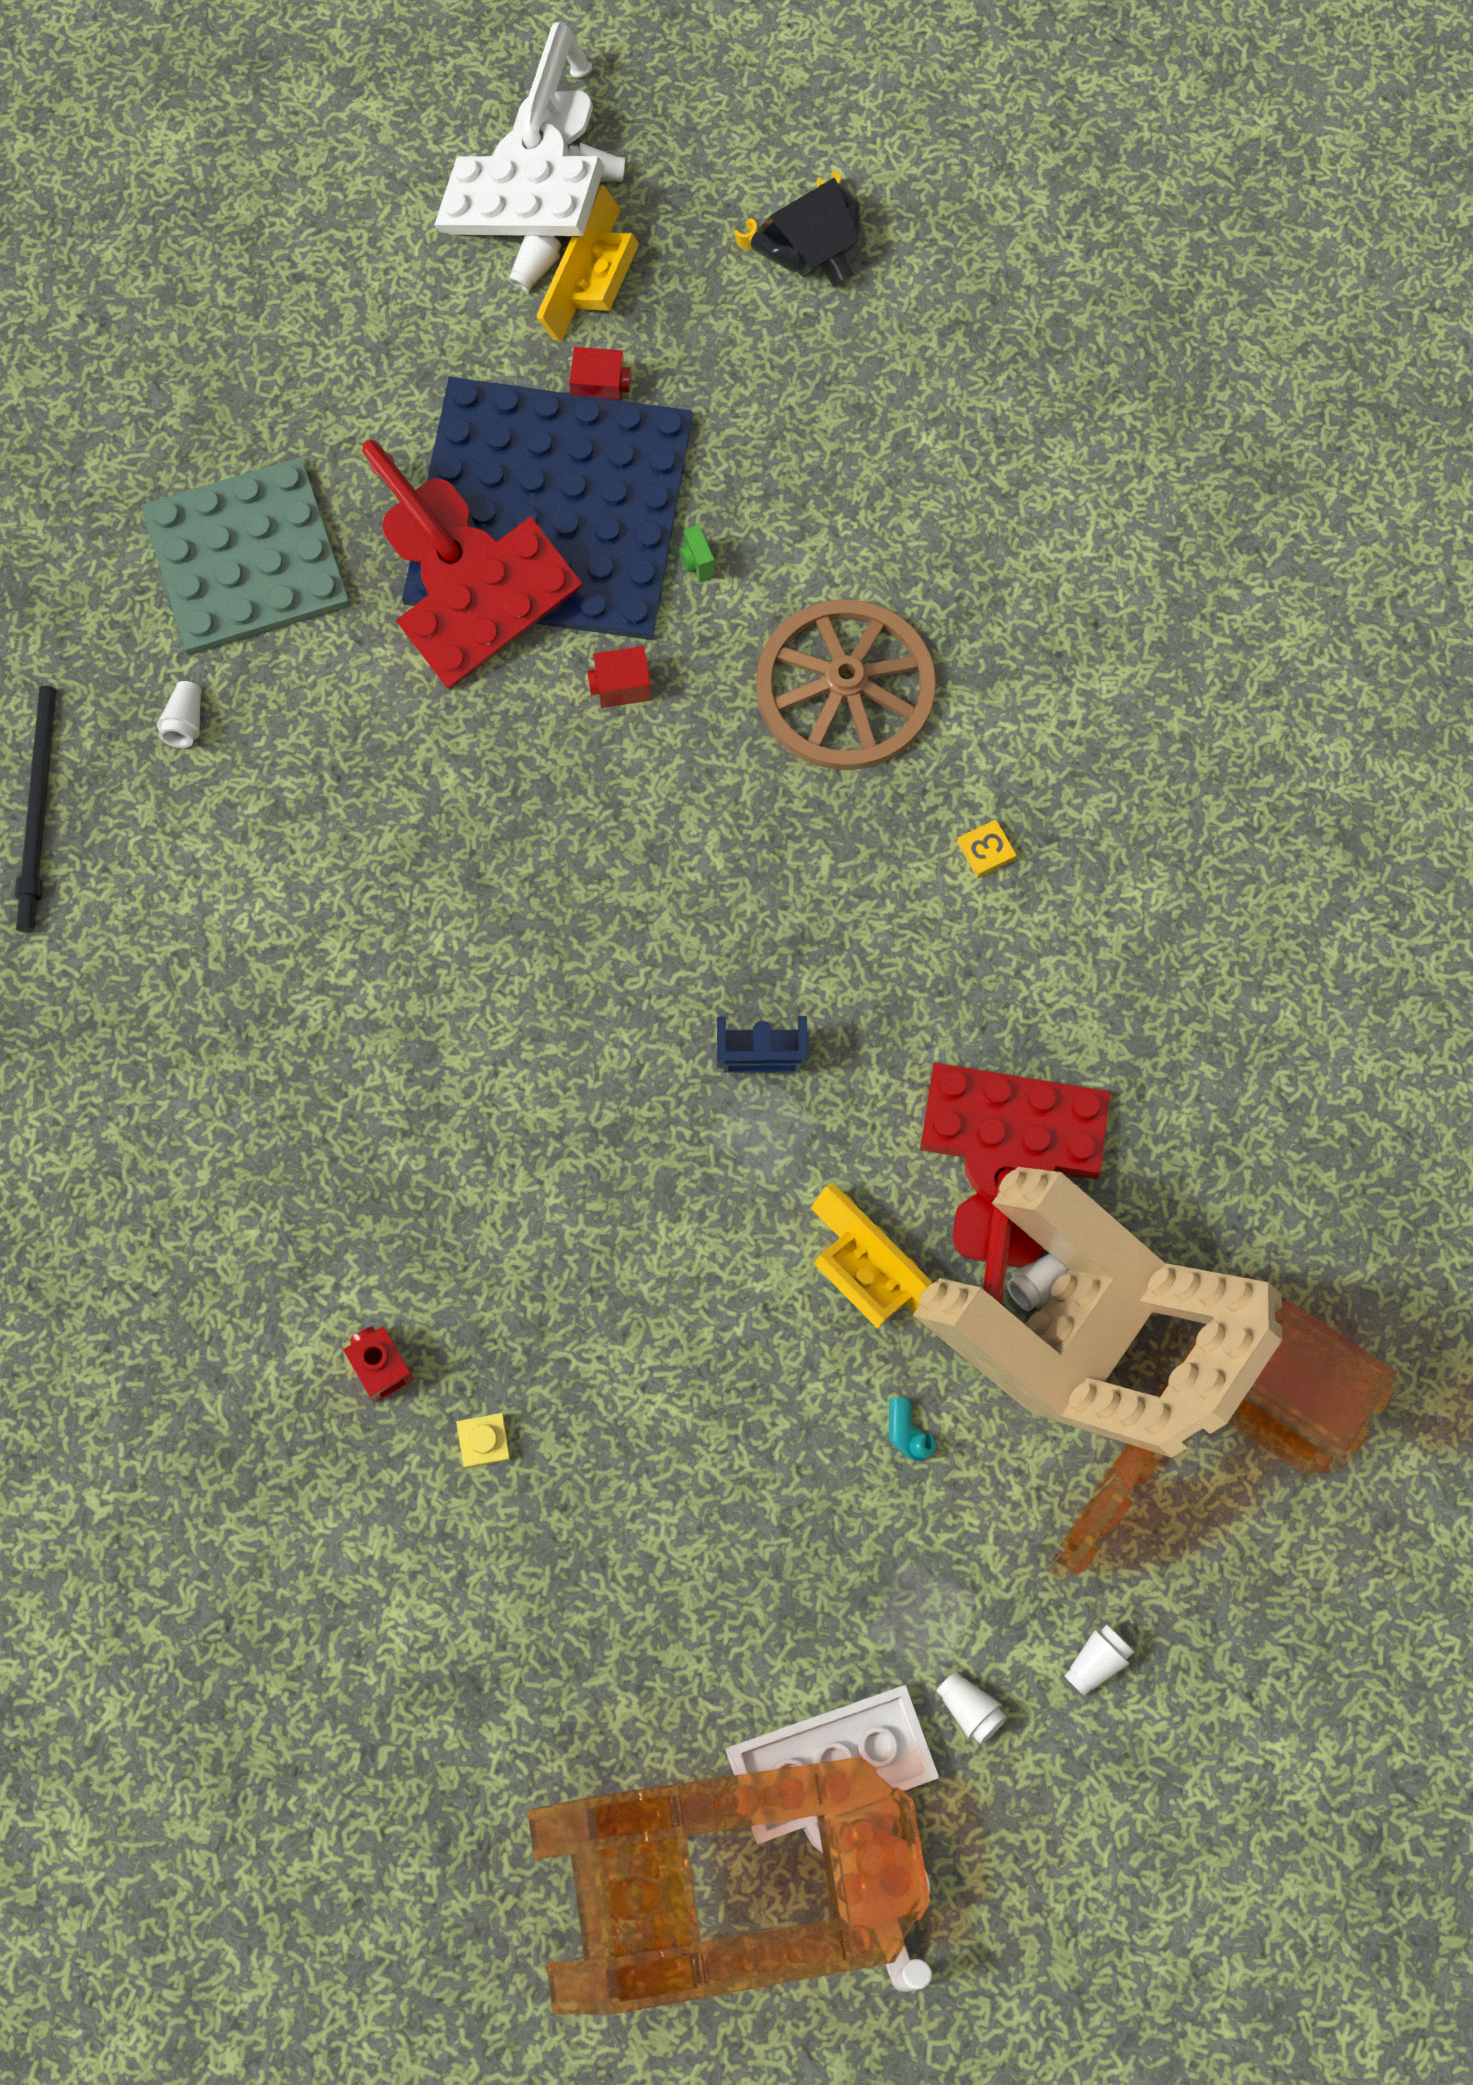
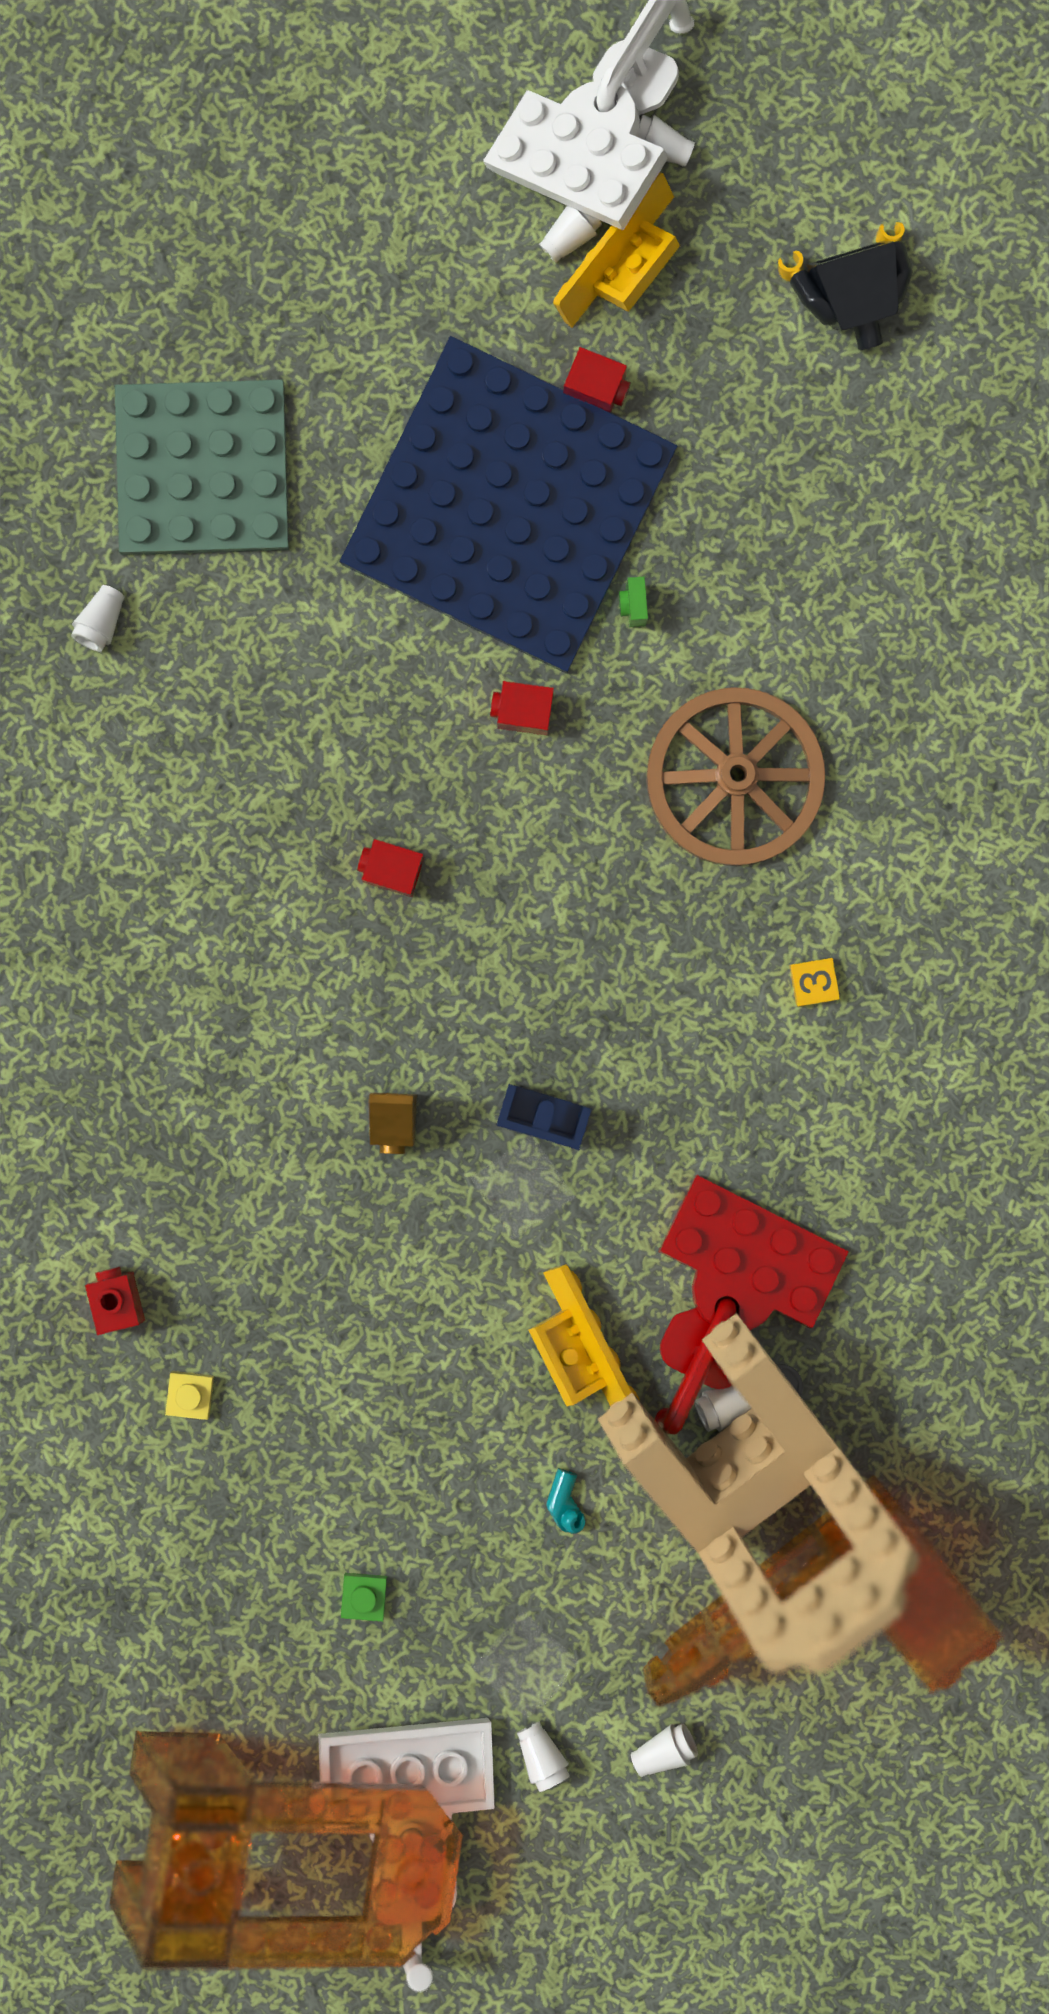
camera: 15 degrees right, 15 degrees up
red plate [362,439,584,690] -> none
none -> bright green plate [341,1573,387,1622]
none -> red brick [357,839,425,897]
none -> pearl gold slope [369,1093,417,1154]

